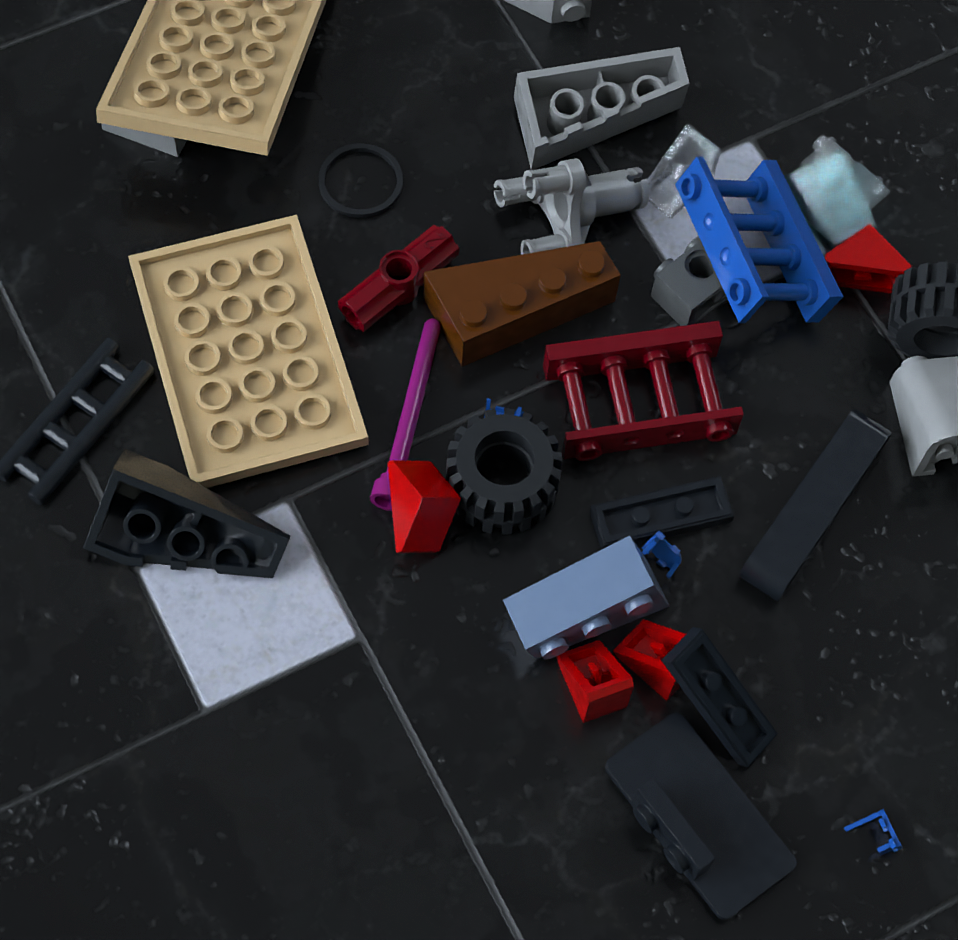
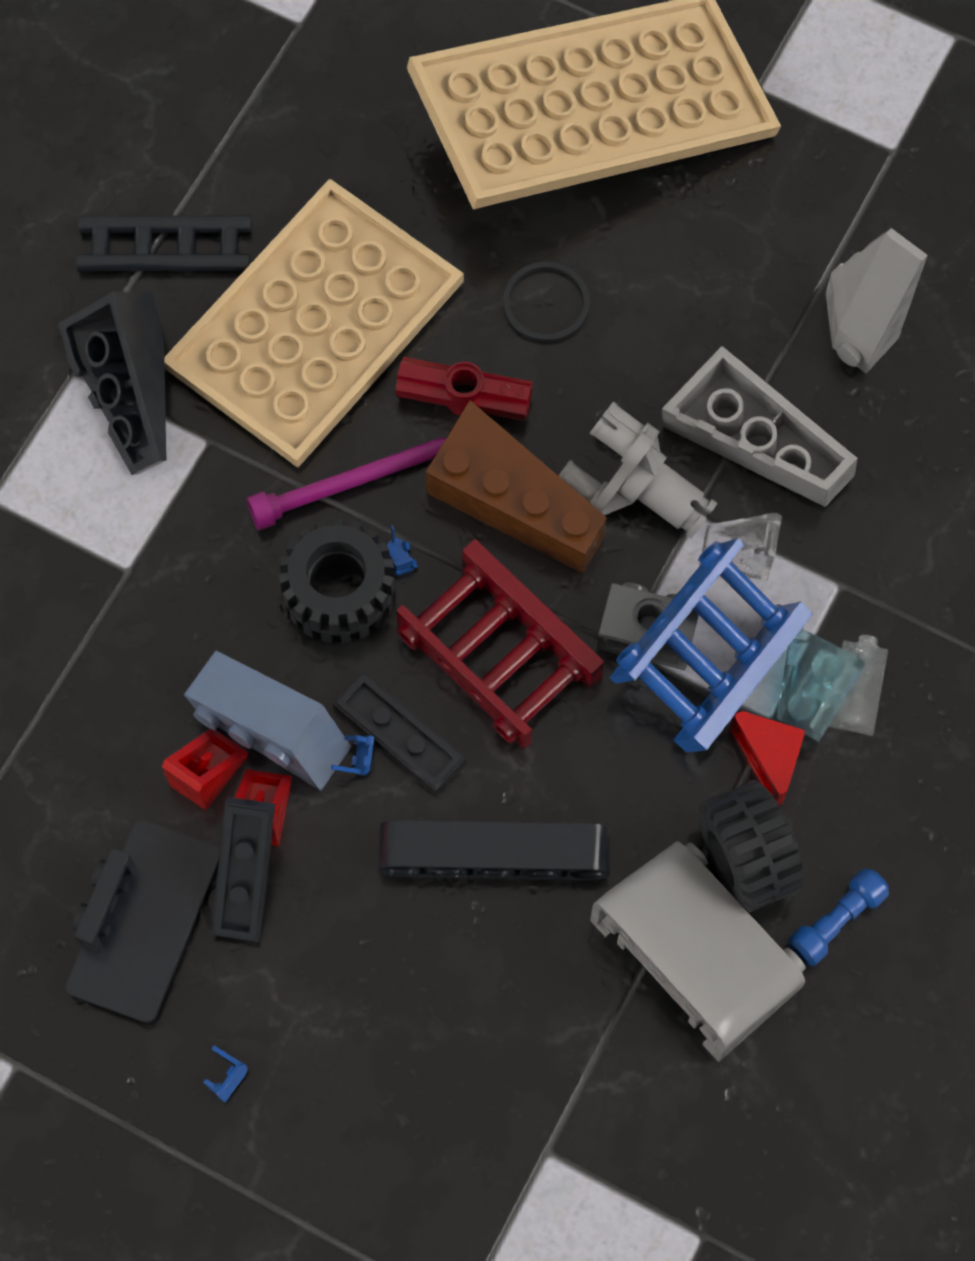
camera: 60 degrees right, 5 degrees up
red slope [387,460,461,553] -> none

